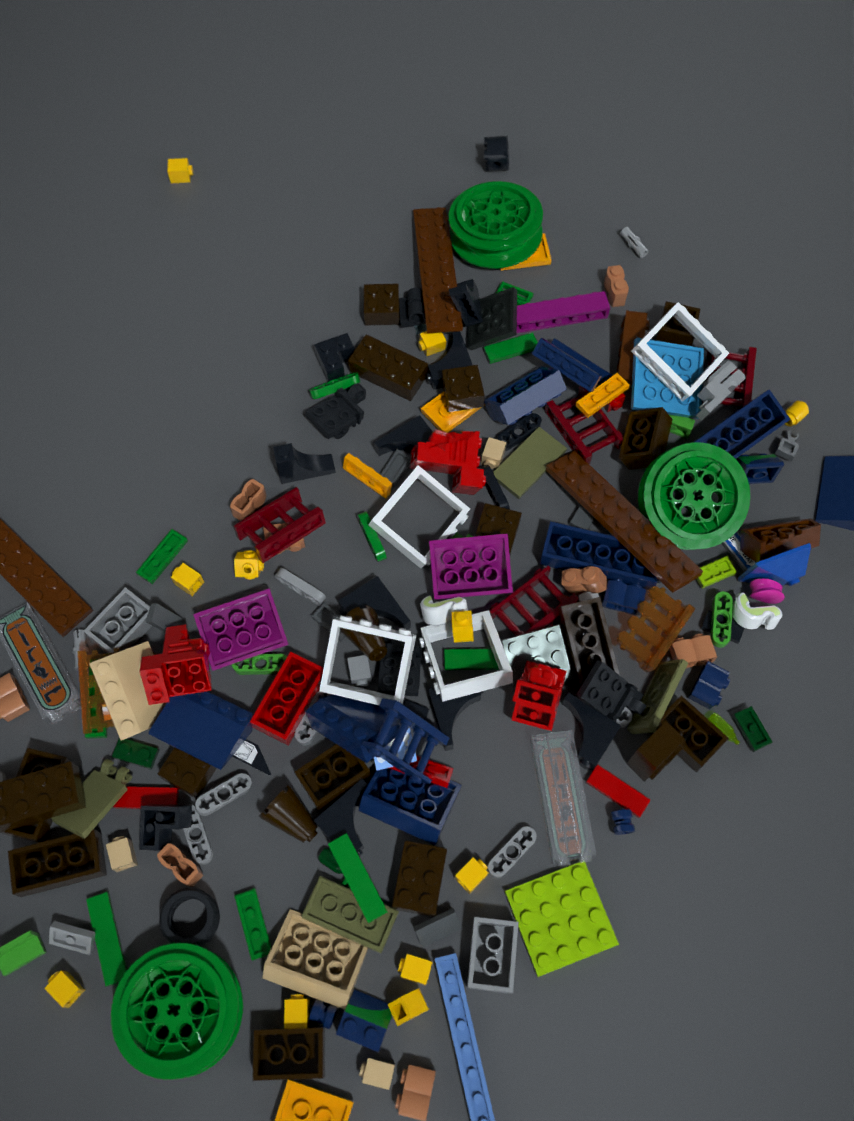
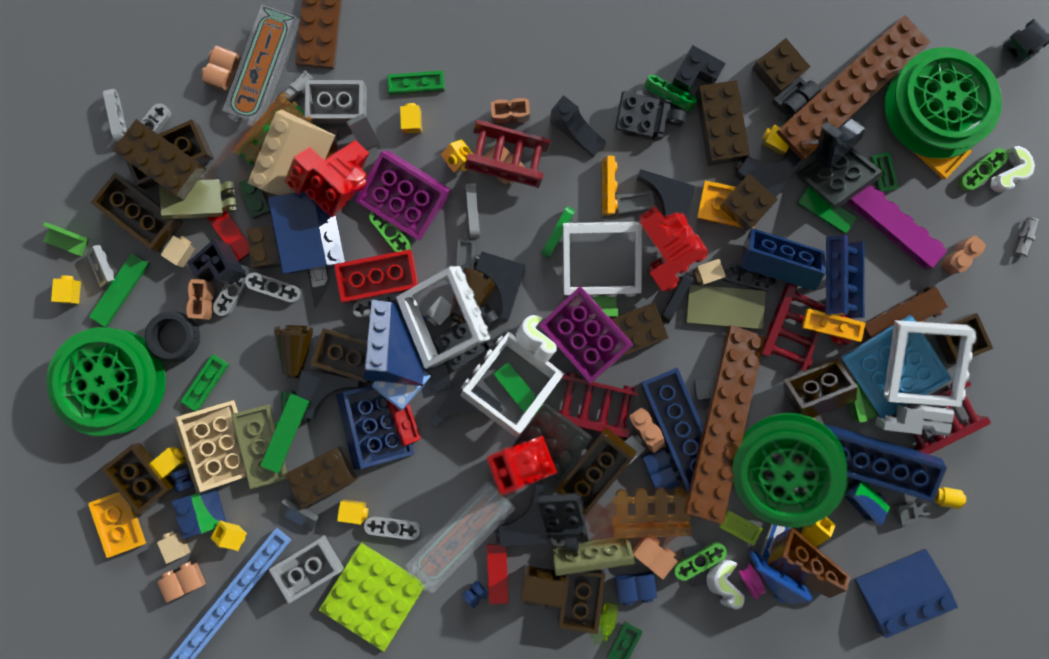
camera: 55 degrees right, 20 degrees up
dark blue fence [362,698,449,785] -> none
yellow brick [398,954,432,985] -> none
yellow brick [451,610,474,643] -> none
none -> yellow brick [801,517,836,547]
none -> bright green beam [958,148,1008,191]
none -> white animal [990,146,1035,193]

